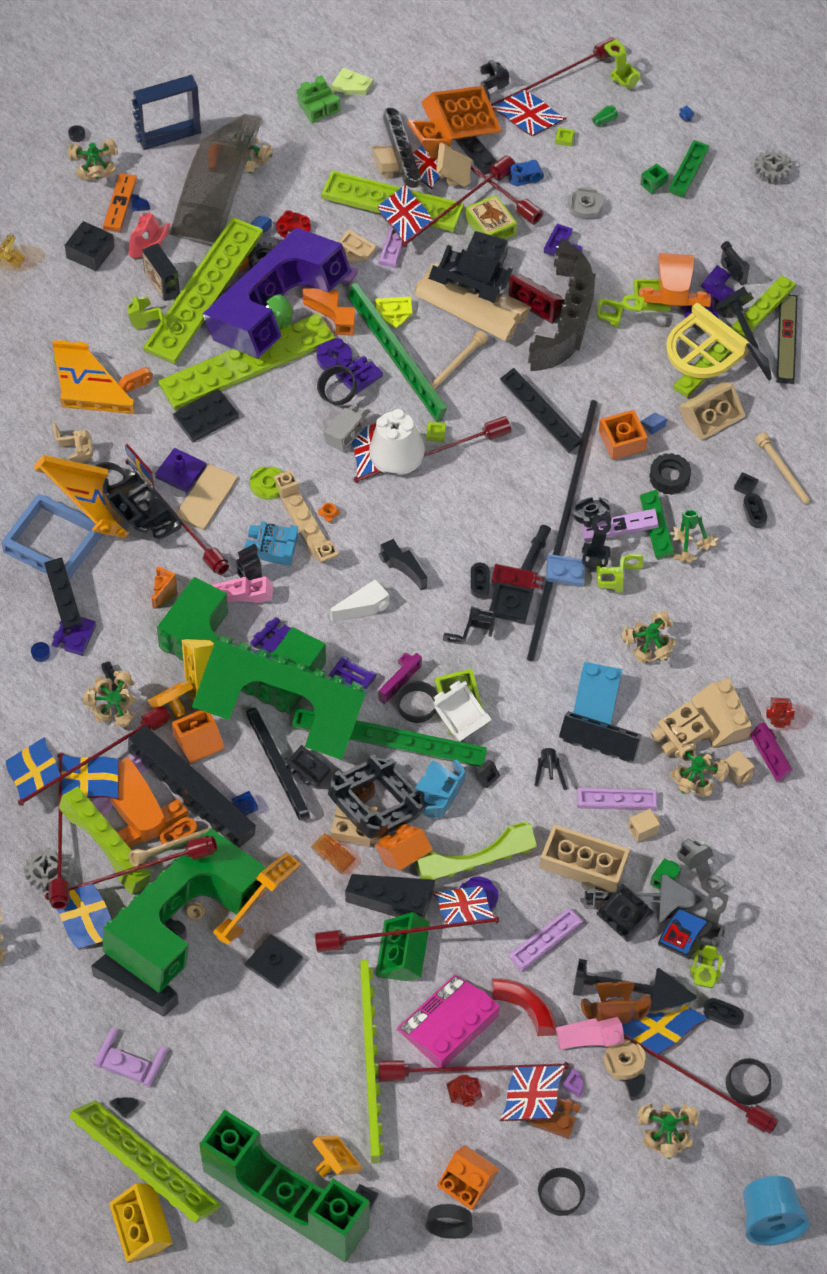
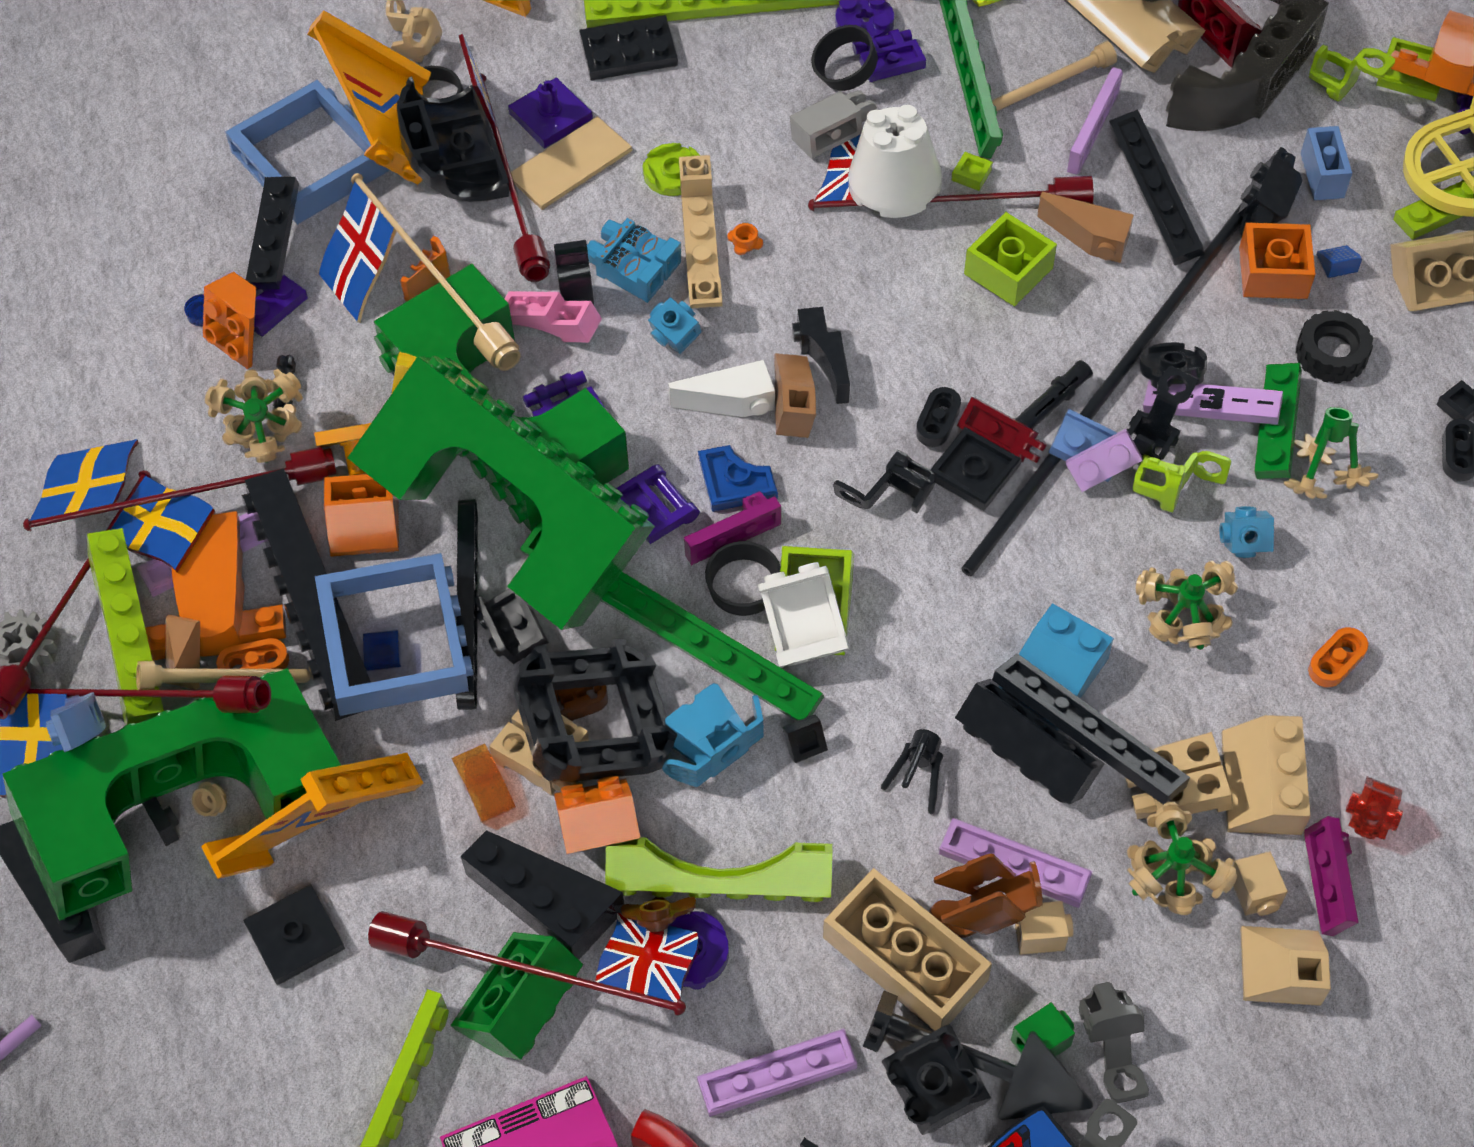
camera: 25 degrees right, 0 degrees up
none -> medium blue slope [46,692,106,752]
none -> medium nougat slope [165,615,200,690]
none -> orange slope [203,271,256,369]
none -> medium blue window [315,553,473,716]
none -> flag [319,173,521,371]
none -> reddish brown plate [621,896,696,932]
none -> dark azure brick [648,297,702,354]
none -> blue tile [698,445,778,512]
none -> medium nougat slope [774,353,816,438]
none -> dark orange piece [929,854,1043,938]
none -> lime brick [964,212,1057,307]
none -> black plate [992,653,1190,805]
none -> medium nougat slope [1037,192,1134,263]
none -> lavender plate [1066,429,1142,492]
none -> lavender tile [1067,67,1123,175]
none -> dark azure brick [1219,506,1274,558]
none -> black hinge [1238,147,1303,237]
none -> tan slope [1240,926,1331,1006]
none -> medium blue brick [1300,126,1352,200]
none -> orange plate [1308,627,1368,687]

